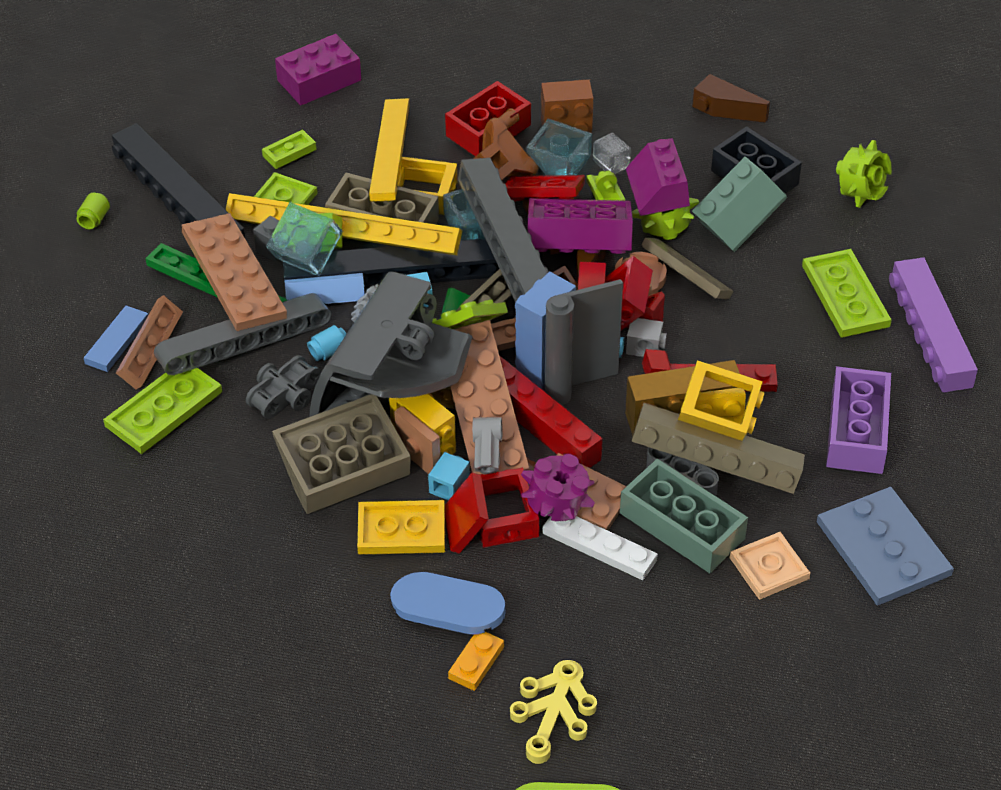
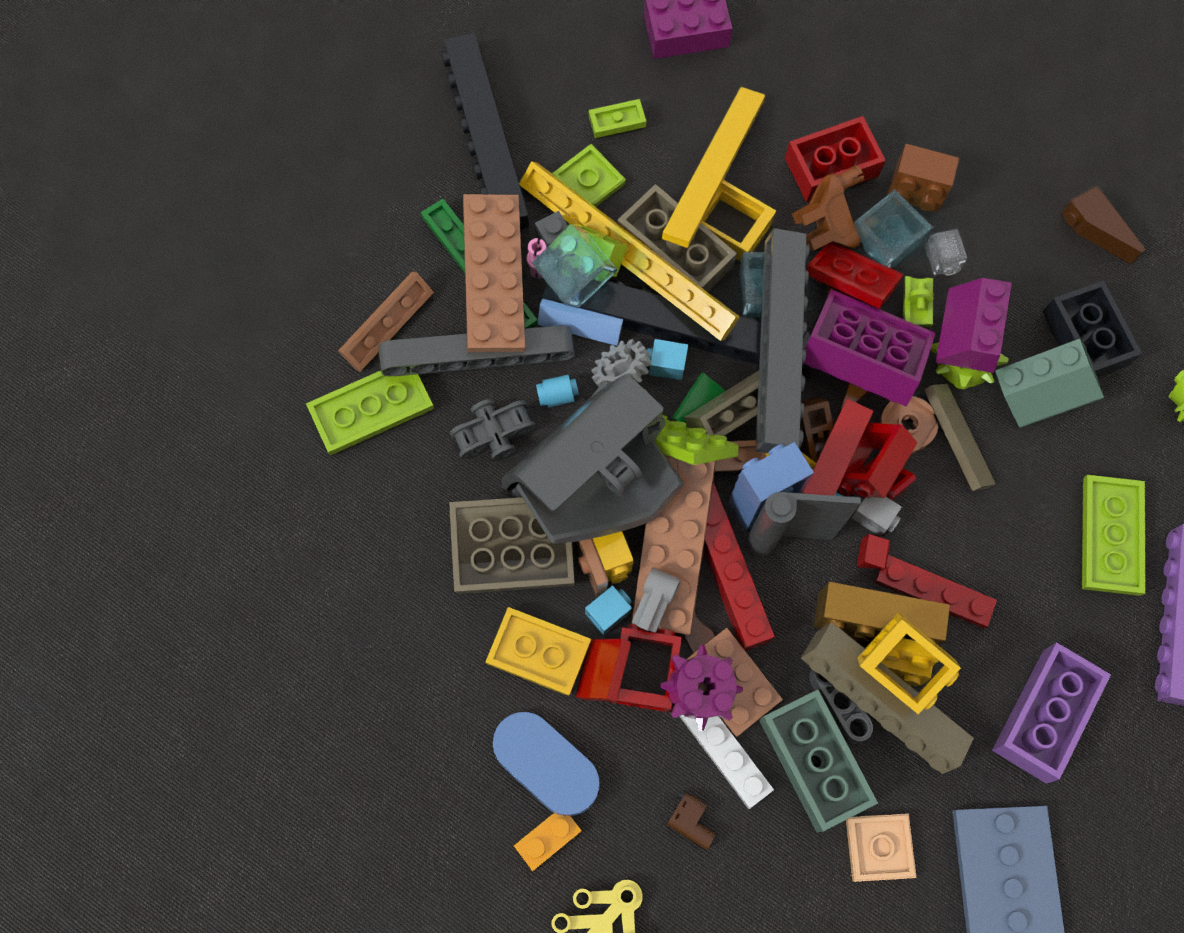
camera: 20 degrees right, 25 degrees up
lime brick [76,193,110,229] -> none
medium blue tile [84,306,148,372] -> none
none -> bright pink pin [527,238,549,279]
none -> reddish brown piece [667,792,716,850]

